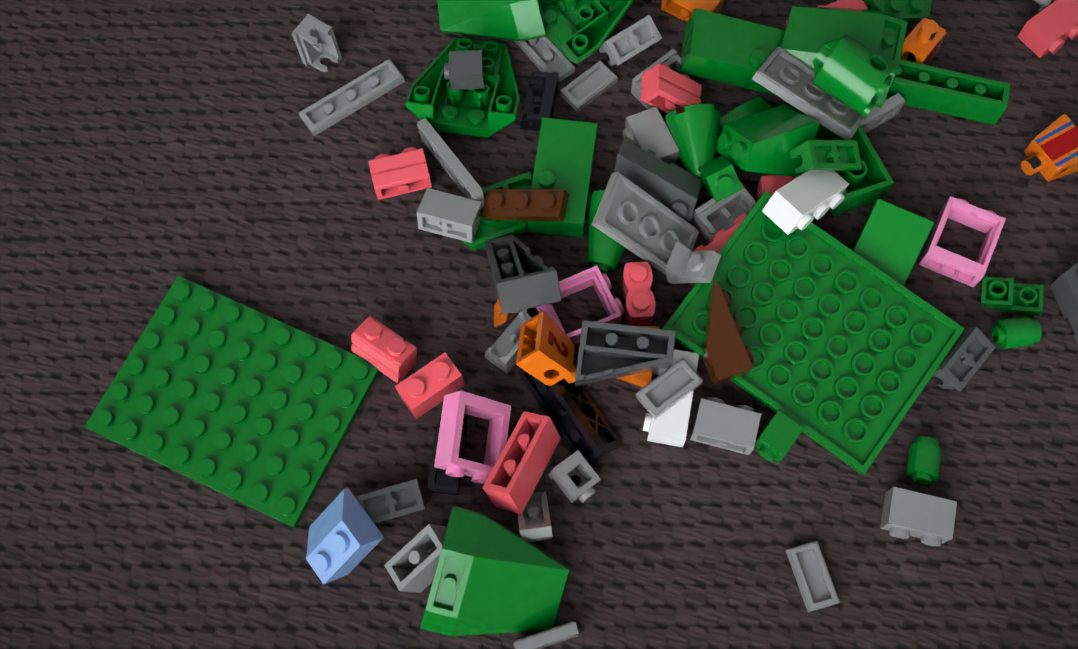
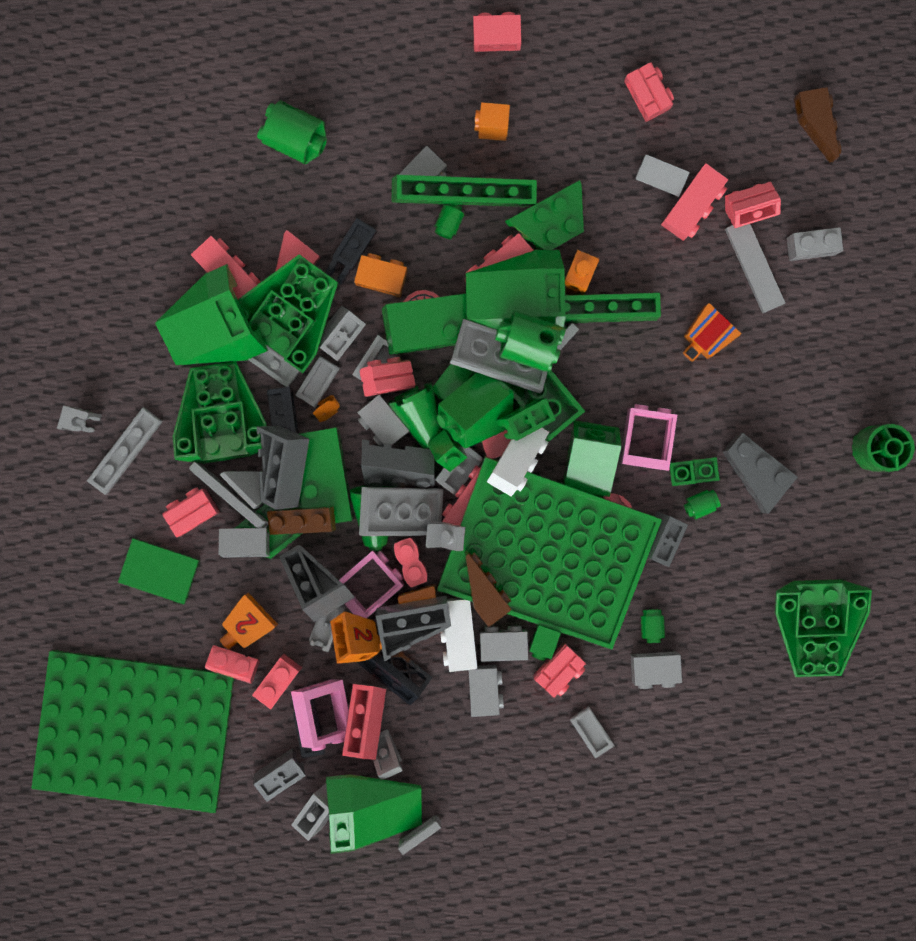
camera: 15 degrees left, 20 degrees up
light blue slope [306,488,384,584] -> none
dark grey brick [444,50,484,90] -> none
light grey brick [548,450,601,503] -> none
light grey tile [636,358,703,419] -> none
none -> green tile [118,538,200,604]
none -> light grey slope [220,471,264,509]
none -> orange torso [220,592,278,650]
none -> dark grey wedge [257,425,309,509]
none -> orange piece [313,395,340,422]
none -> light grey brick [469,665,504,717]
none -> coral brick [533,642,586,698]

